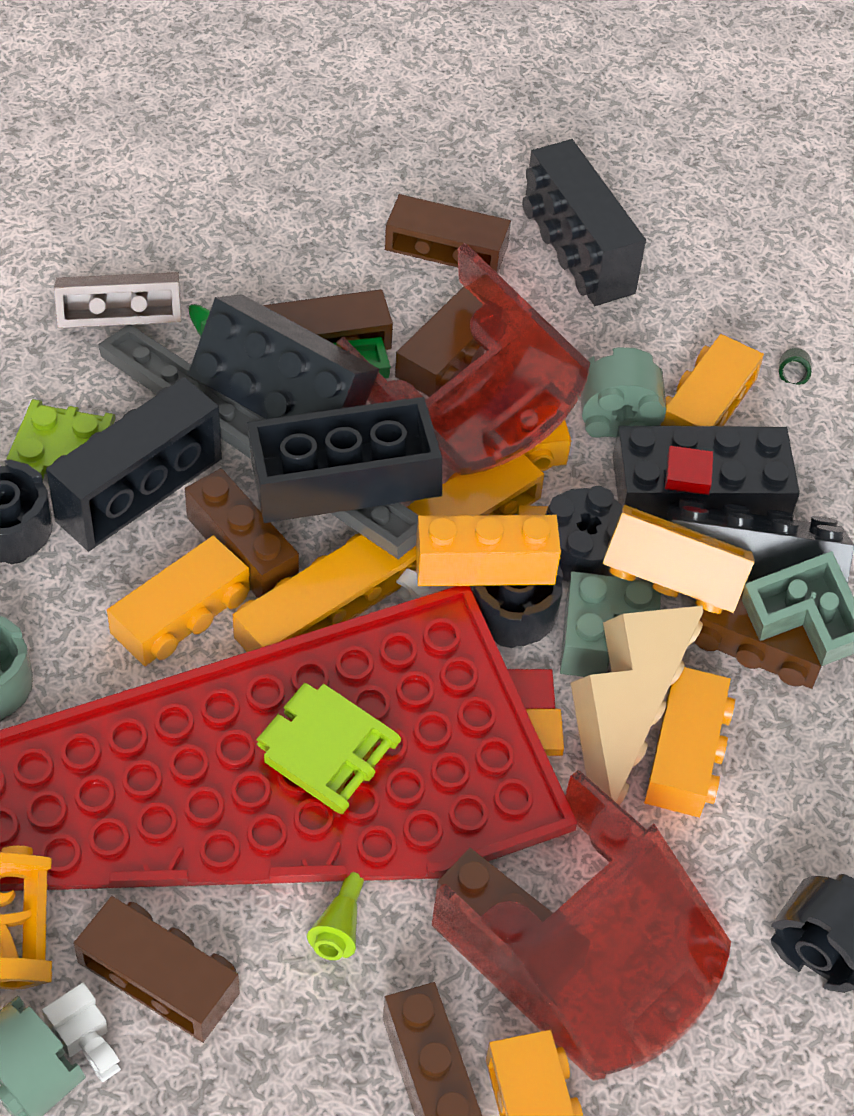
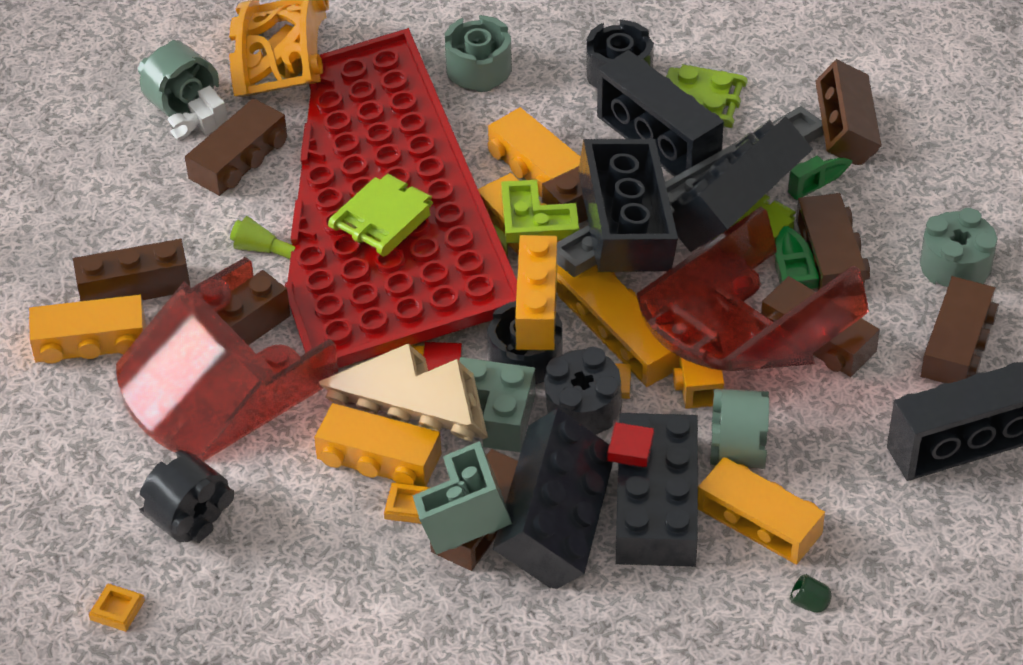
camera: 100 degrees right, 5 degrees down
brick [603,505,754,614] -> none
none -> light orange tile [384,482,430,524]
none -> lime plate [501,180,579,243]
none -> sand green brick [920,208,998,287]

